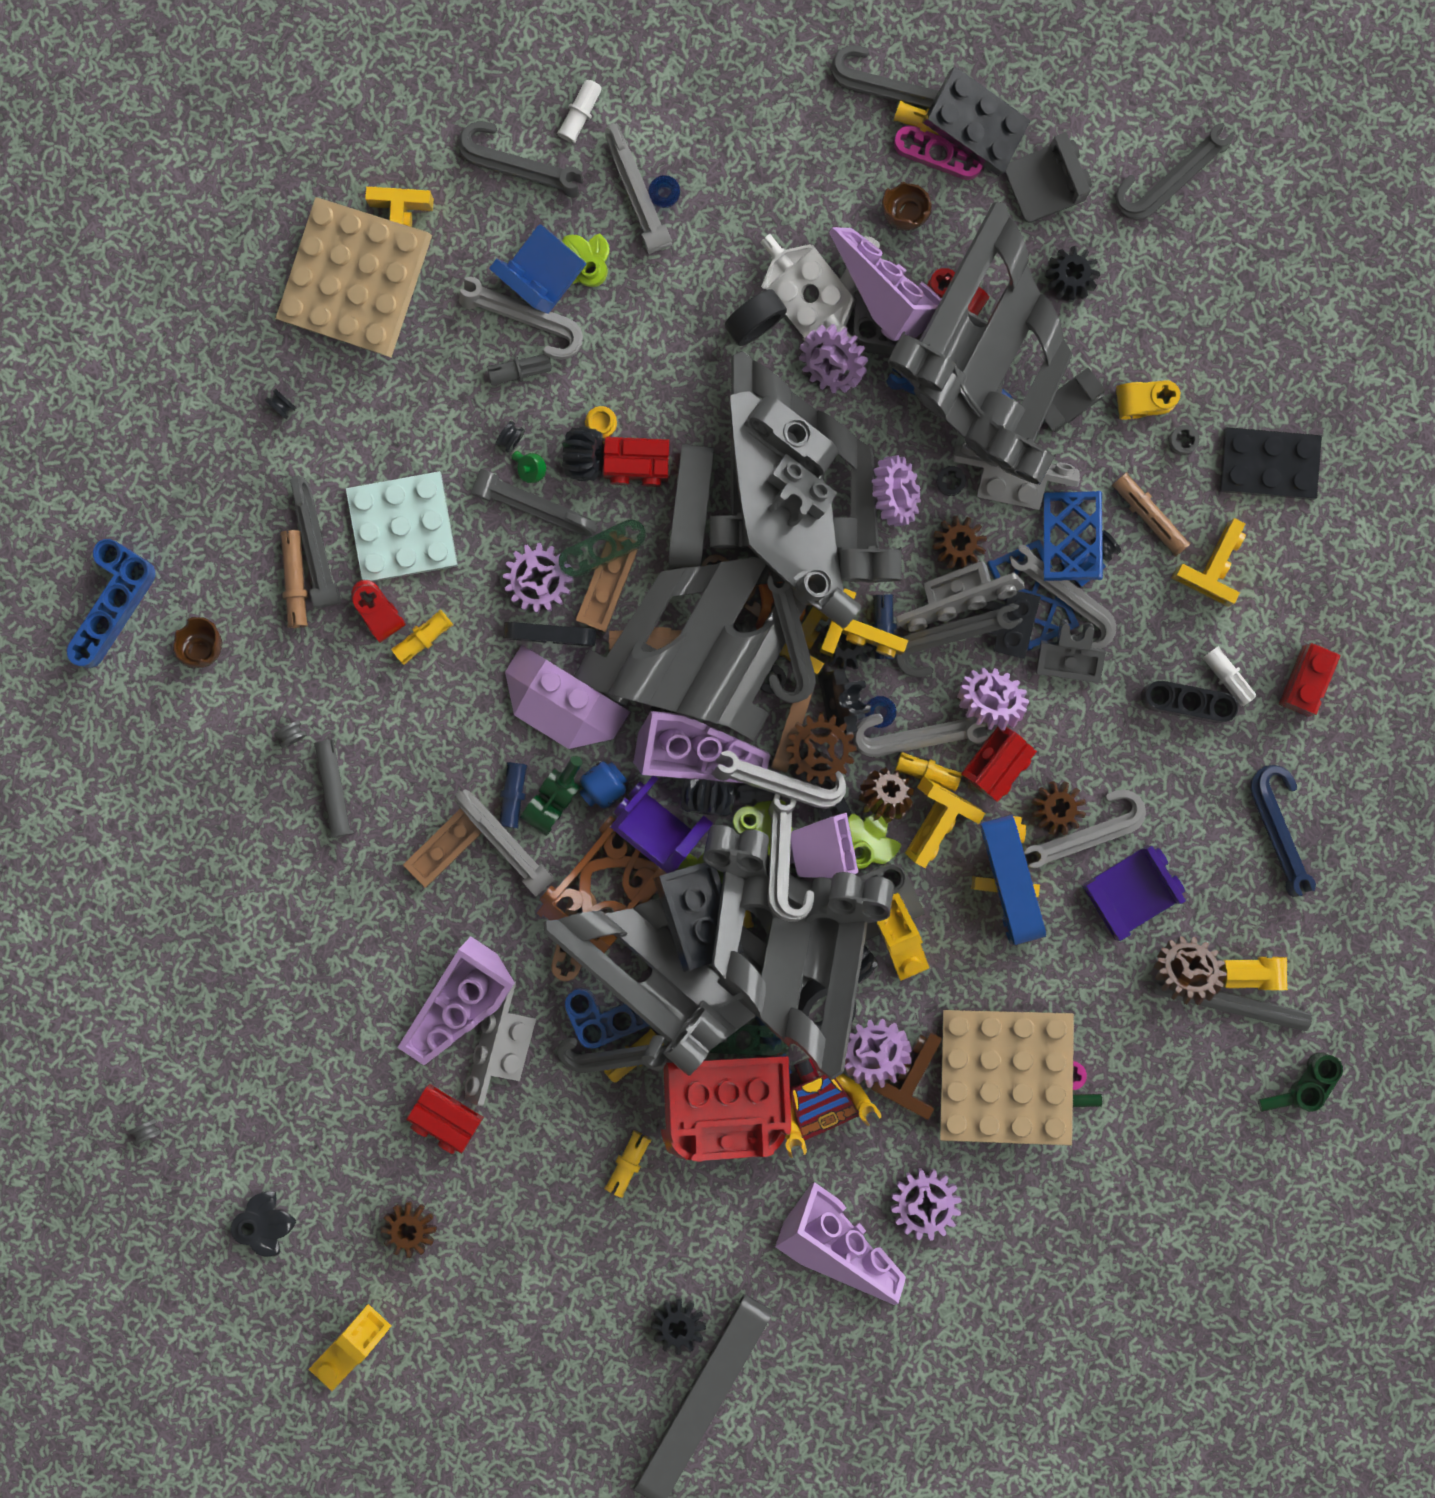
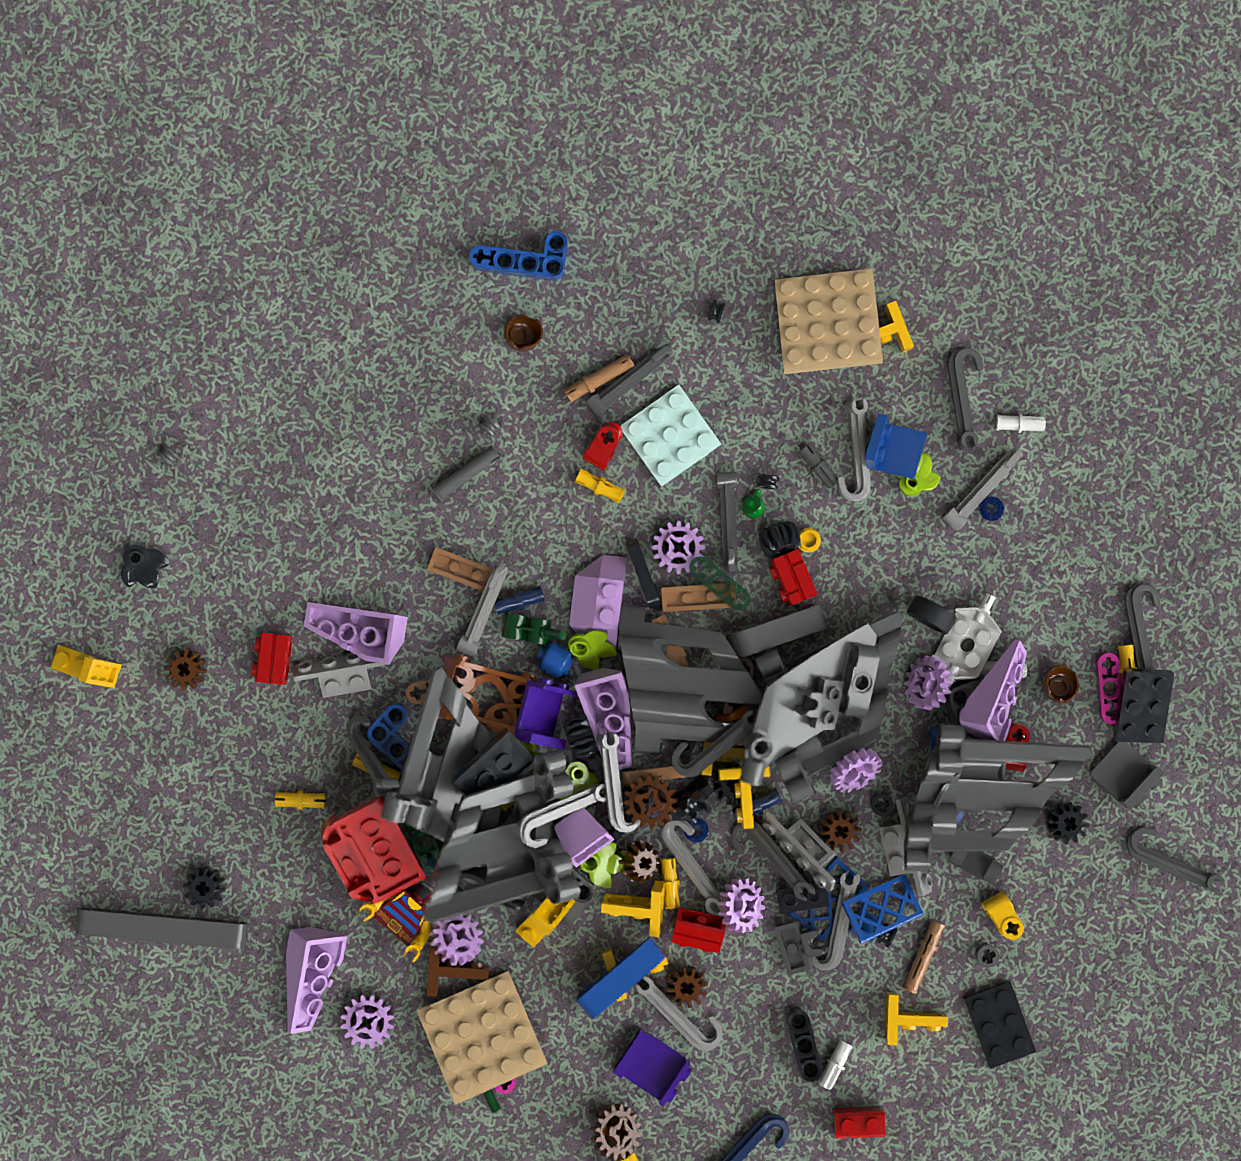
camera: 60 degrees right, 0 degrees up
none -> lime plate [568,630,617,670]

